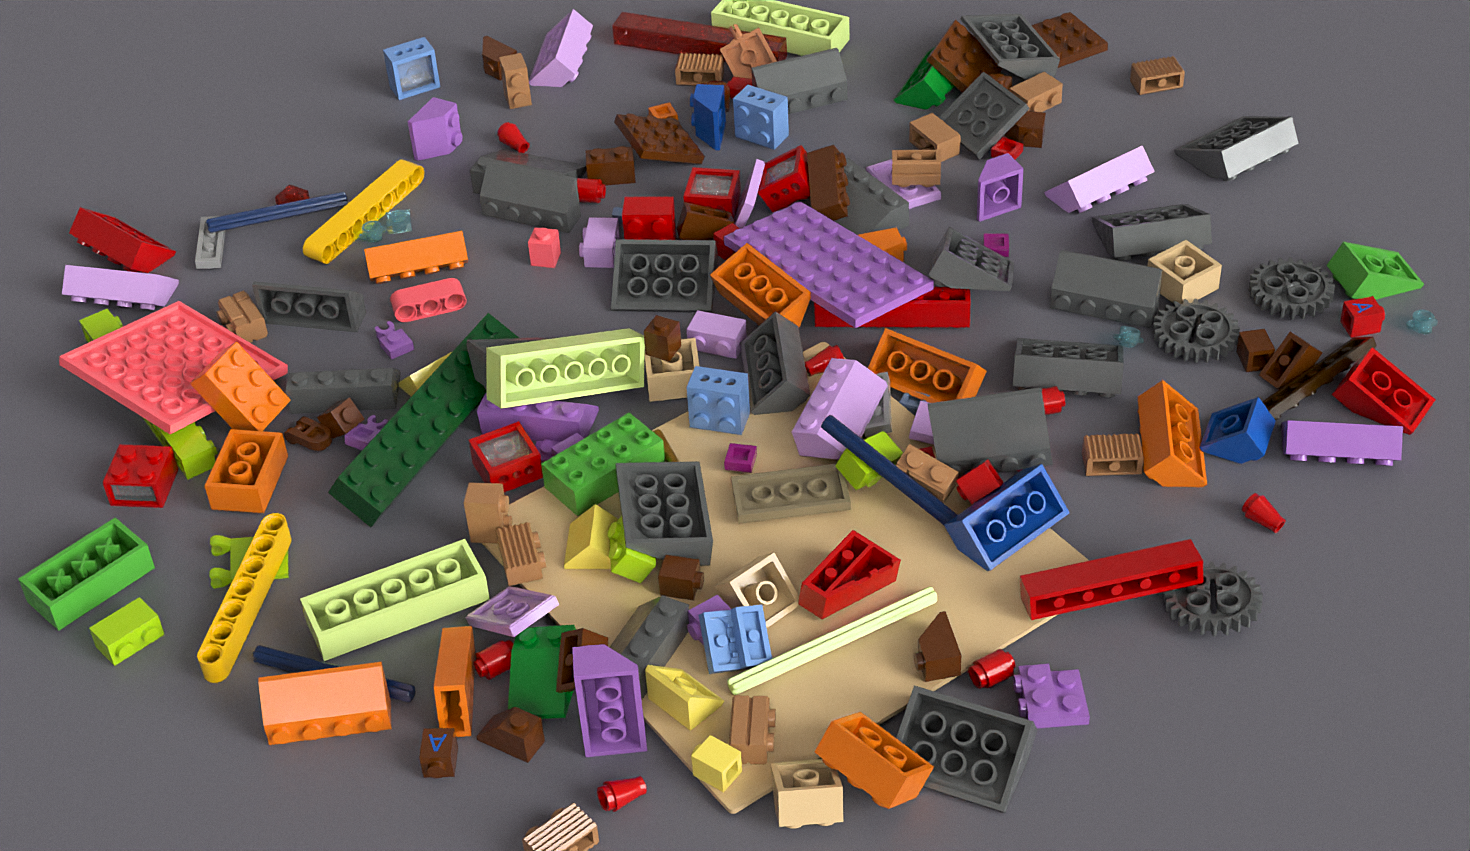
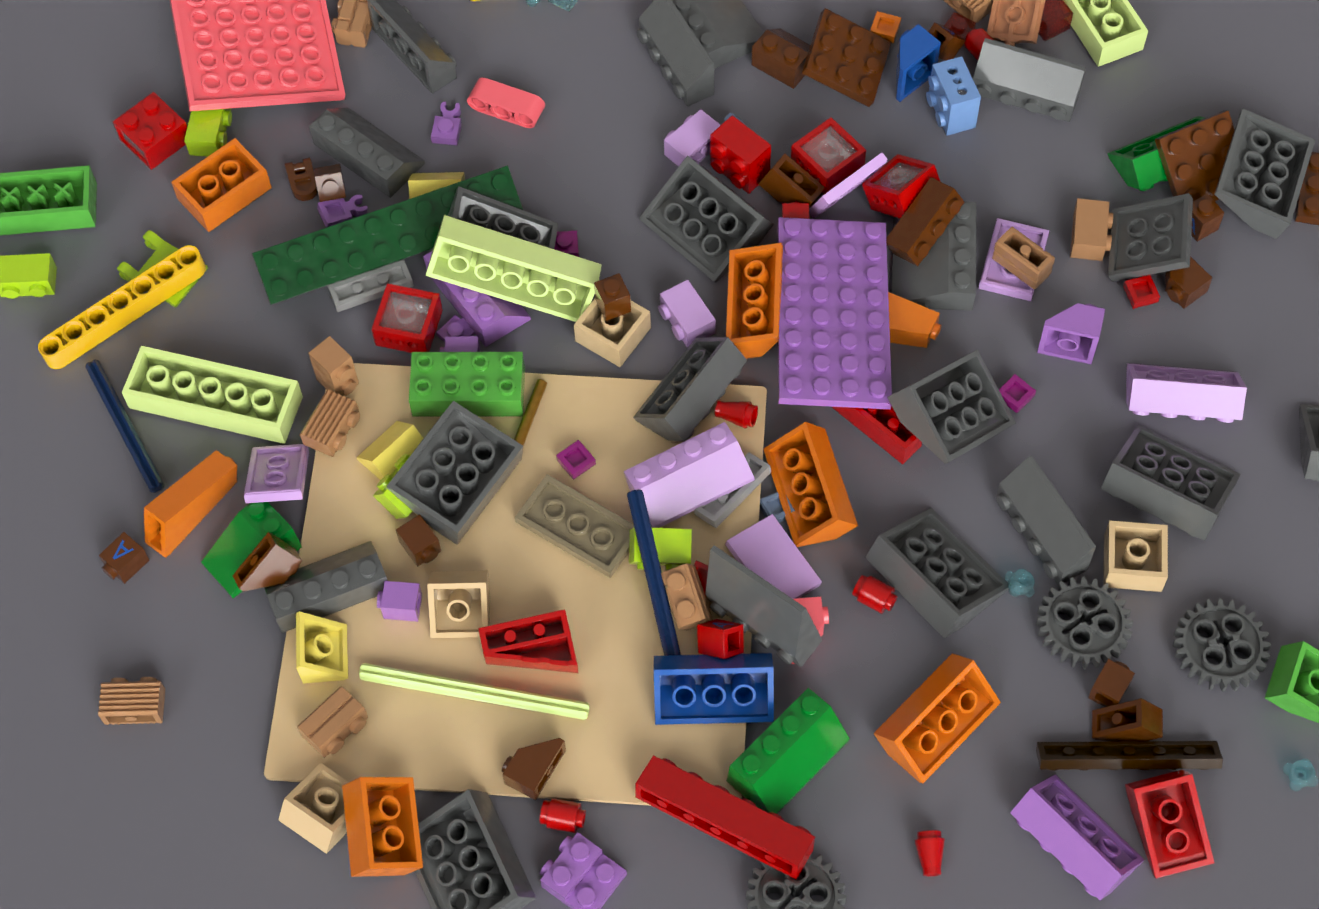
camera: 40 degrees right, 20 degrees up
orange brick [190,341,291,431] -> none
slope [258,662,392,745] -> none
orange slope [364,231,468,284] -> none
red brick [473,640,514,680] -> none
reddish brown slope [476,707,545,763] -> none
coral brick [528,228,561,268] -> none
medium lavender slope [572,644,647,757] -> none
red brick [577,178,606,203] -> none
red cone [597,776,647,812] -> none
medium blue piece [686,366,750,435] -> none
light yellow brick [691,735,742,793] -> none
medium blue slope [699,605,772,674] -> none
medium nougat brick [1009,72,1063,112] -> none
medium nougat brick [1082,433,1144,476] -> none
blue slope [1200,397,1276,464] -> none
red brick [1340,296,1385,338] -> none
none -> light grey plate [328,259,414,312]
none -> green slope [726,688,850,814]

